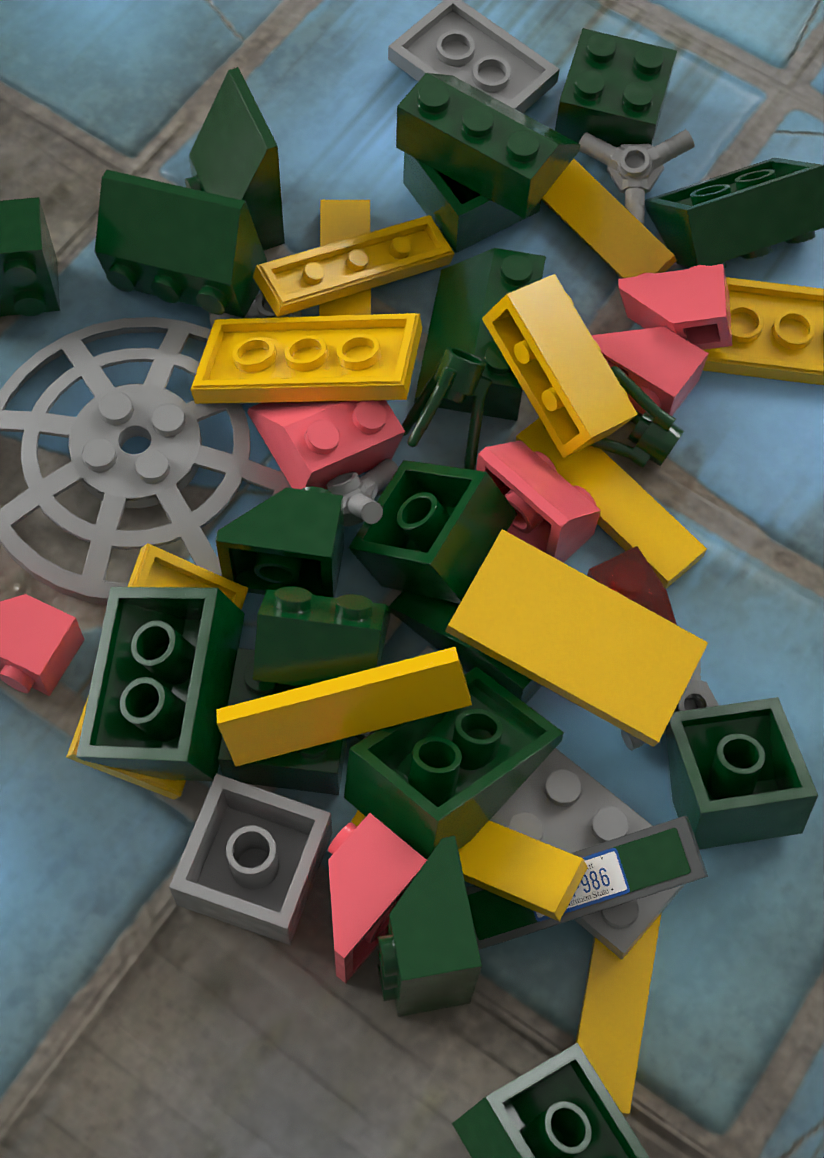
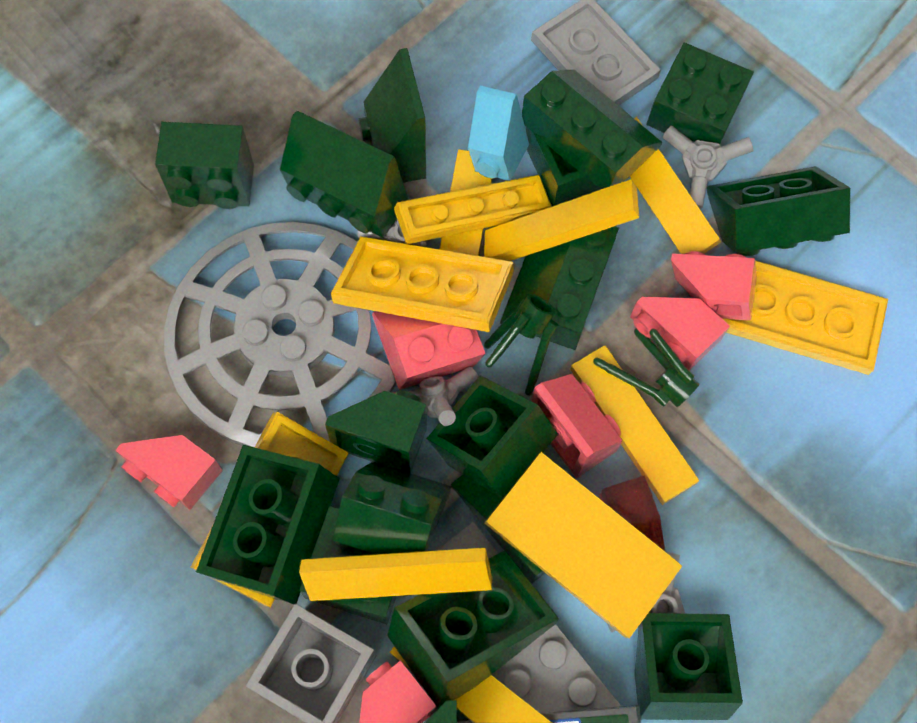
camera: 10 degrees right, 5 degrees up
yellow brick [482,274,638,459] -> none
none -> medium azure slope [468,85,529,181]
none -> yellow tile [484,179,639,261]

